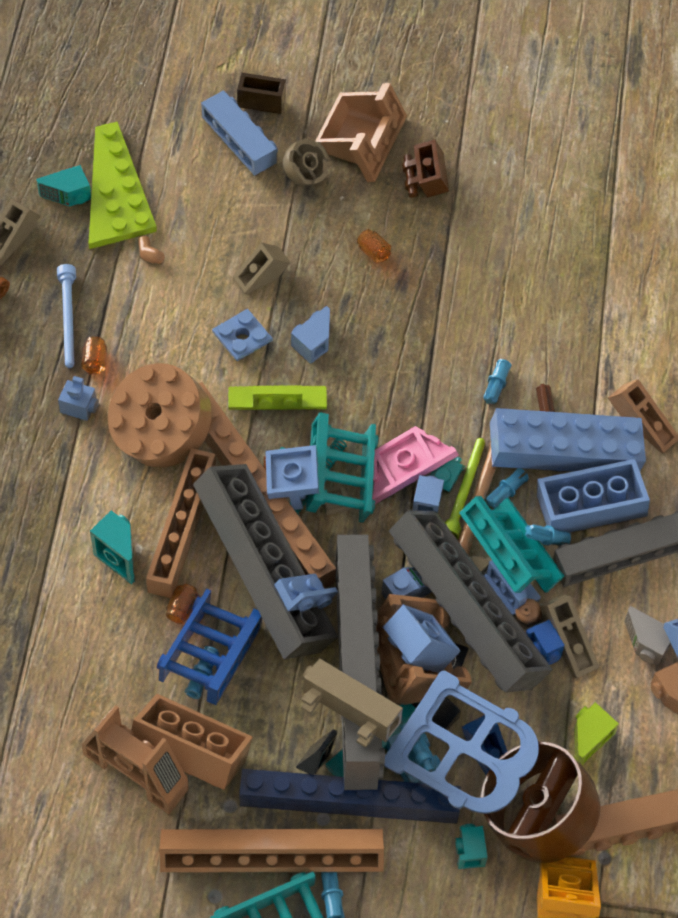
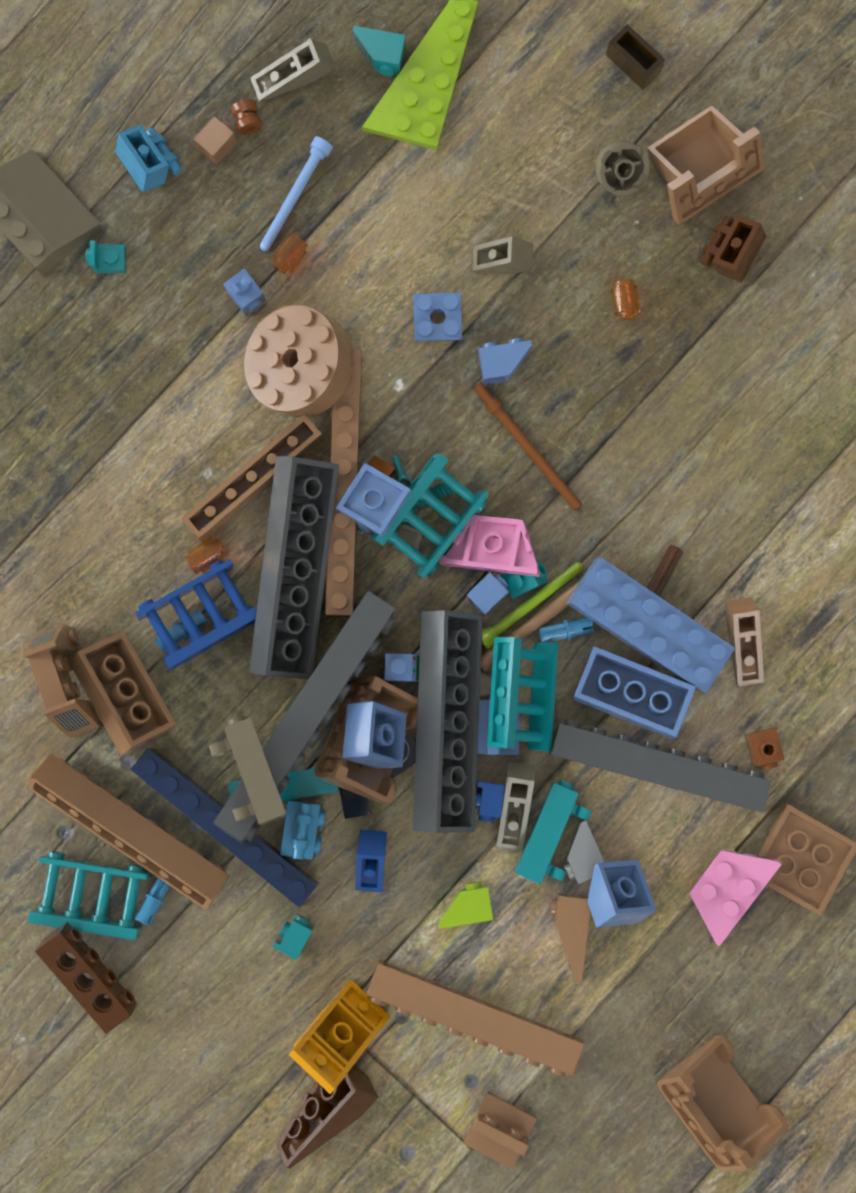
camera: 40 degrees right, 25 degrees up
teal slope [90,510,135,585] -> none
medium nougat arm [138,236,165,264] -> none
medium blue brick [201,90,278,176] -> none
lime bracket [228,385,327,410] -> none
medium blue bracket [274,574,338,612] -> none
black slope [296,729,337,775] -> none
medium blue window [384,671,539,814] -> none
reddish brown cylinder [481,741,600,863] -> none
dark azure axle [483,359,512,404] -> none
medium nougat piece [515,598,542,625] -> none
dark azure axle [525,524,571,546] -> none
none -> dark orange bar [474,382,582,511]
none -> teal brick [514,779,592,885]

